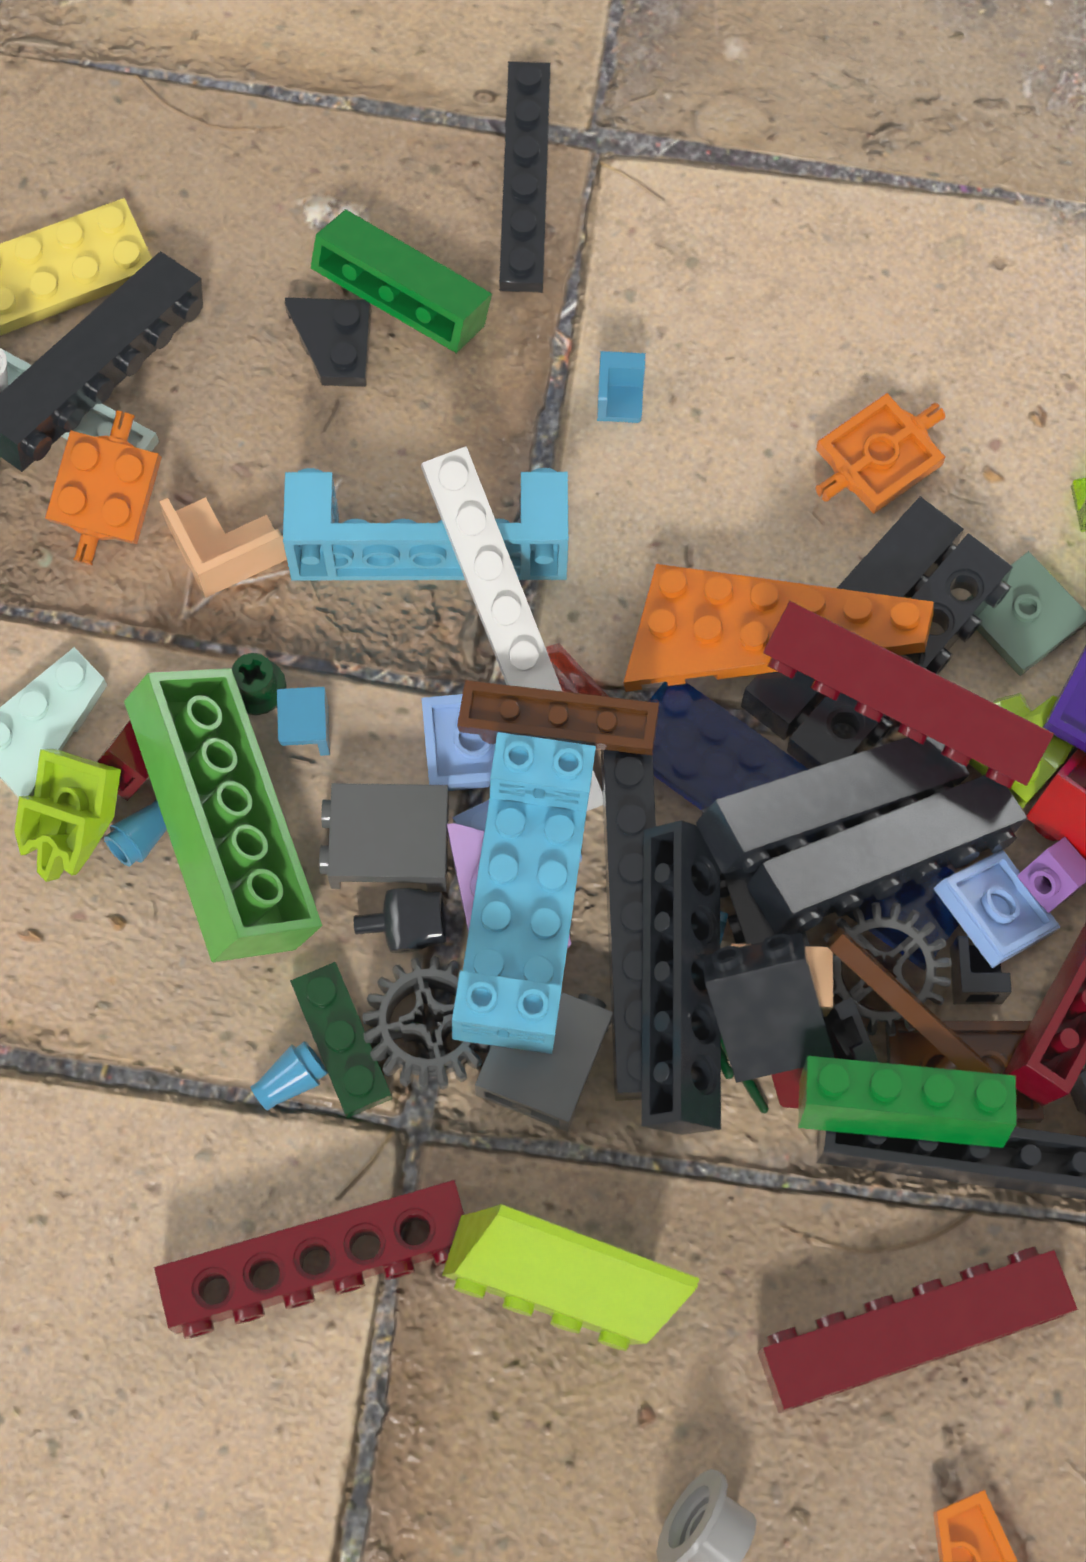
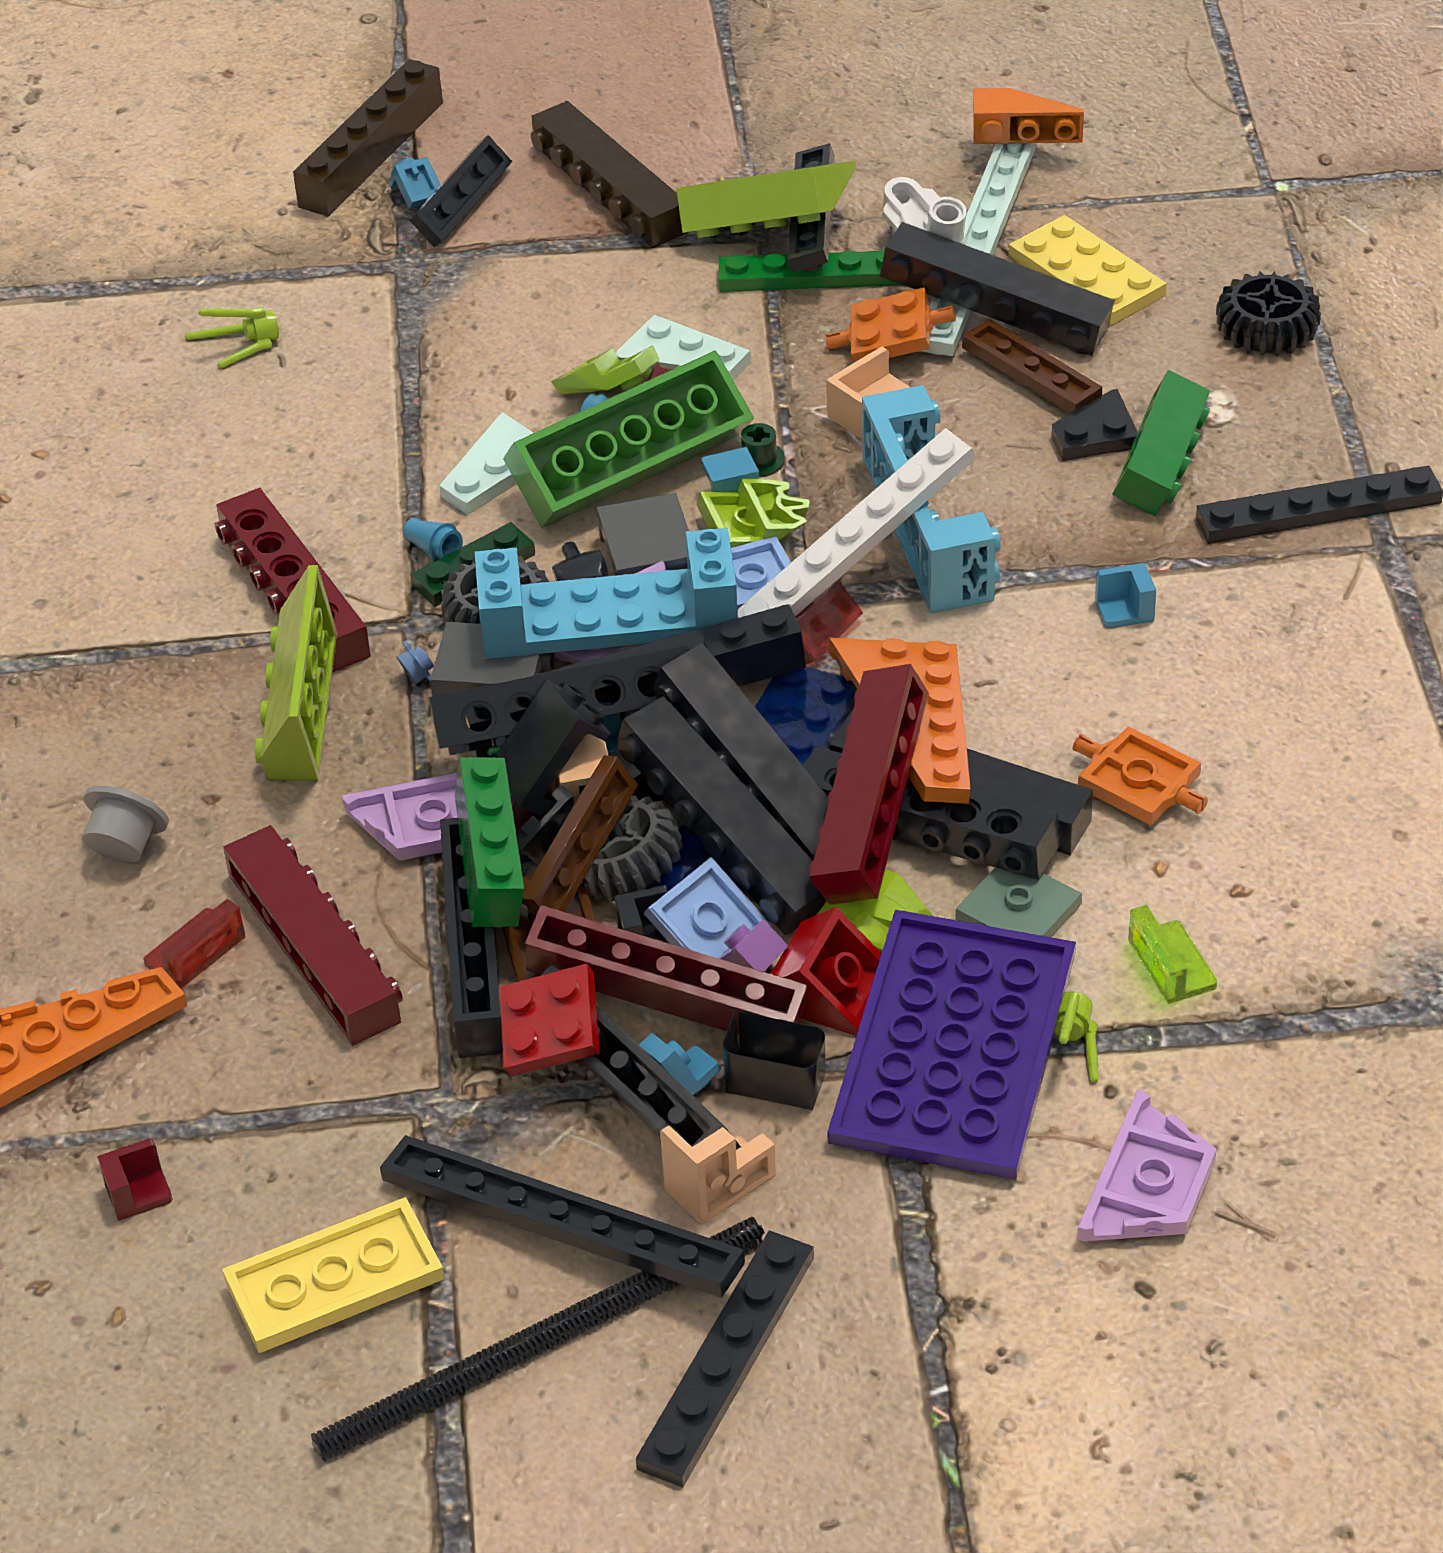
camera: 80 degrees right, 25 degrees down
reddish brown piece [457,680,659,755] -> none
none -> clear red panel [143,899,246,989]
none -> lavender wing [342,773,458,861]
none -> medium blue plate [397,641,434,684]
none -> light aqua wing [439,412,533,515]
none -> lime plate [696,479,810,548]
none -> reddish brown plate [962,319,1102,413]
none -> black gear [1216,271,1321,357]

